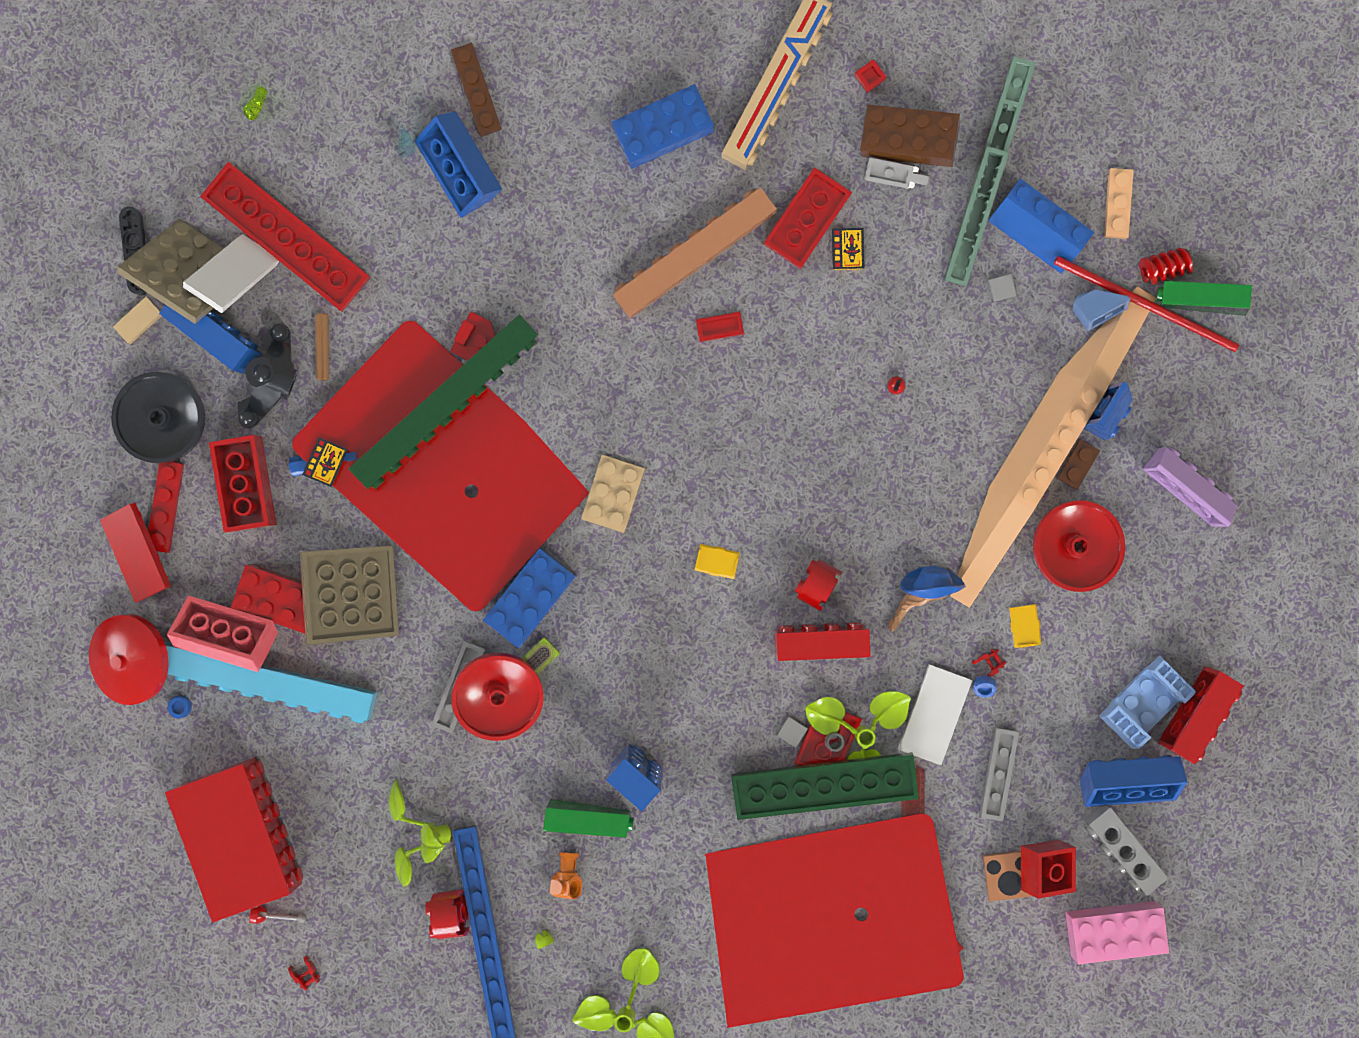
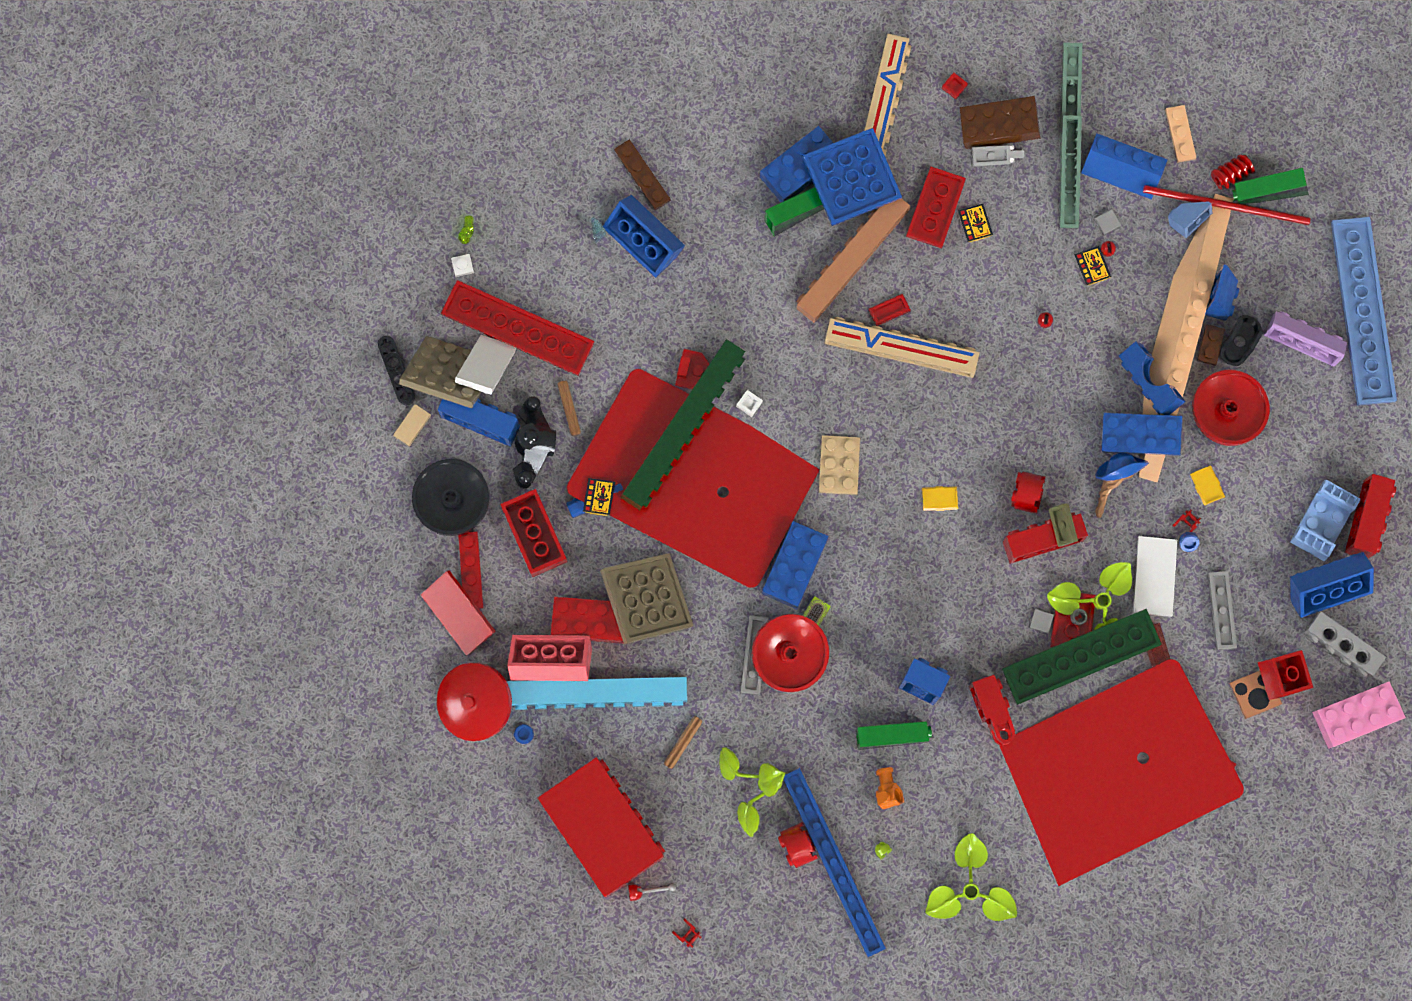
camera: 15 degrees left, 10 degrees down
none -> white plate [451,254,474,277]
none -> medium nougat axle [664,716,702,769]
none -> white plate [736,390,763,417]
none -> green slope [765,188,824,237]
none -> blue plate [803,128,902,226]
none -> tan brick [825,317,980,378]
none -> red brick [969,675,1015,746]
none -> olive plate [1049,503,1078,547]
none -> piece [1074,246,1111,285]
none -> red hinge [1100,241,1116,257]
none -> blue brick [1102,413,1183,456]
none -> blue arch [1119,341,1186,415]
none -> black piece [1220,315,1264,366]
none -> medium blue plate [1331,217,1397,406]

